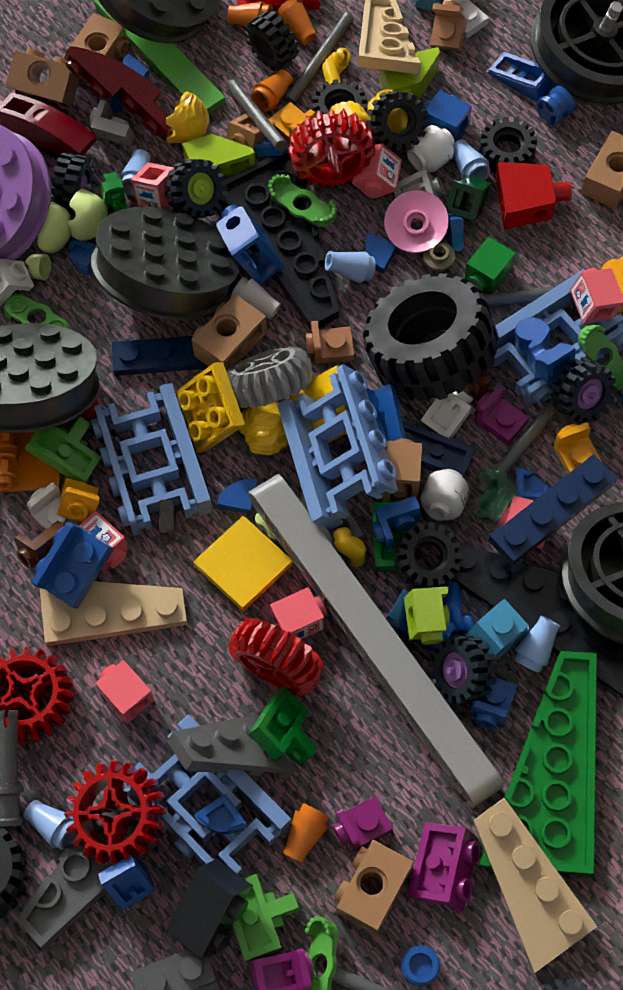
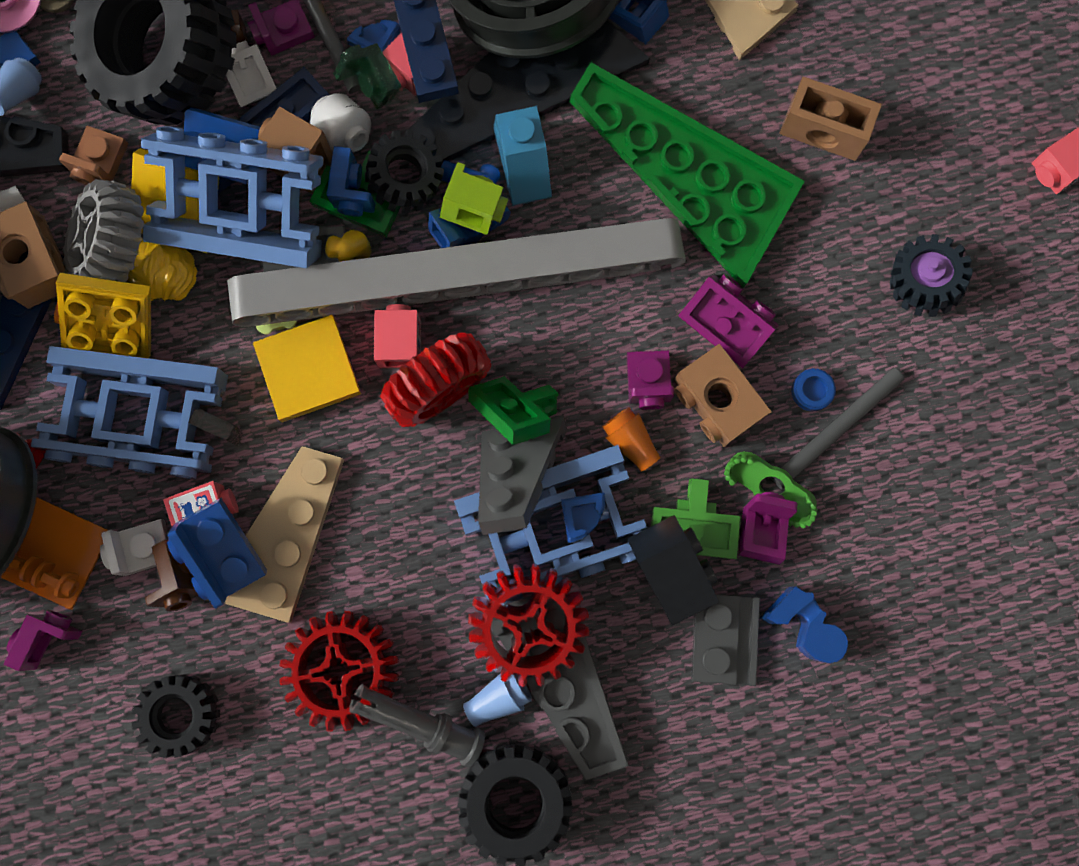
camera: 65 degrees left, 15 degrees up
bright green hinge [24,416,102,483] -> none
light orange bracket [56,478,100,522] -> none
coral brick [95,660,155,724] -> none
blue bracket [98,854,156,910] -> none
blue tile [217,479,258,514] -> none
black wheel [428,636,497,704] -> none
blue bracket [469,676,517,729] -> none
tan wing [473,798,597,973] -> none
light blue cone [514,616,560,673] -> none

